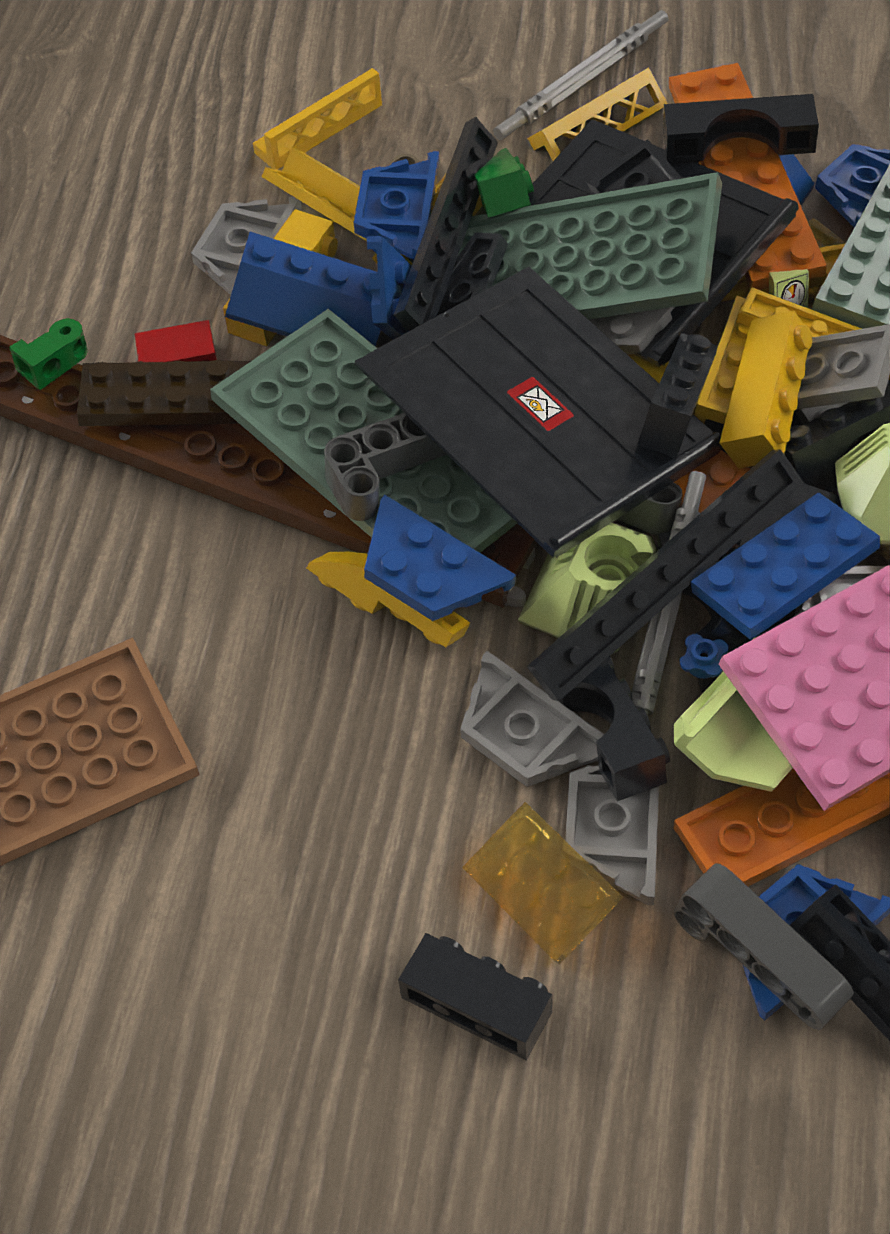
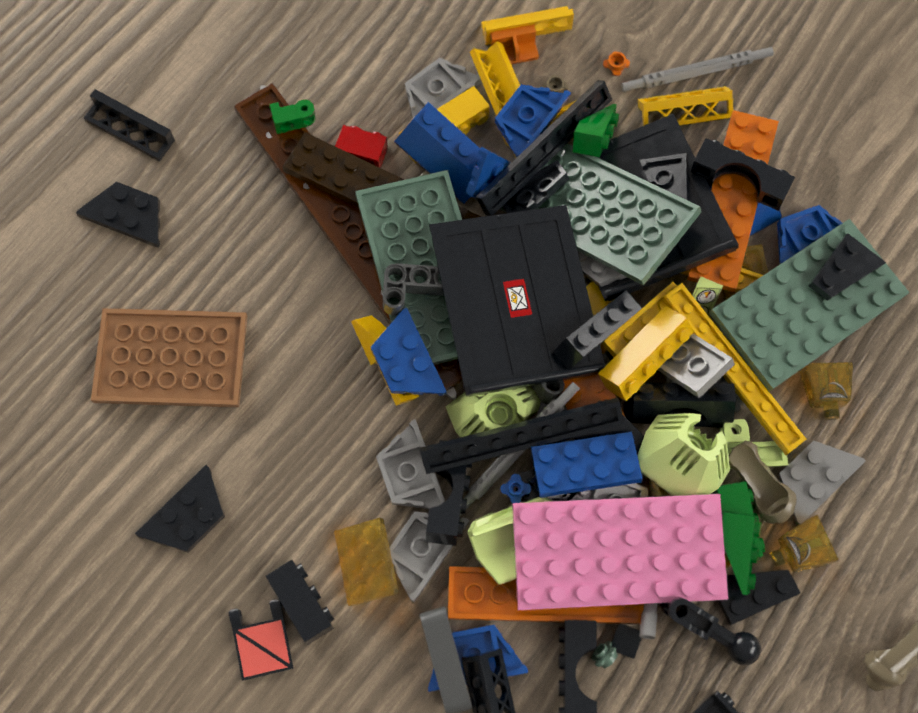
camera: 25 degrees right, 15 degrees up
none -> black wing [135,465,225,553]
none -> coral flag [229,599,294,681]
none -> orange panel [490,24,539,64]
none -> orange plate [603,51,630,76]

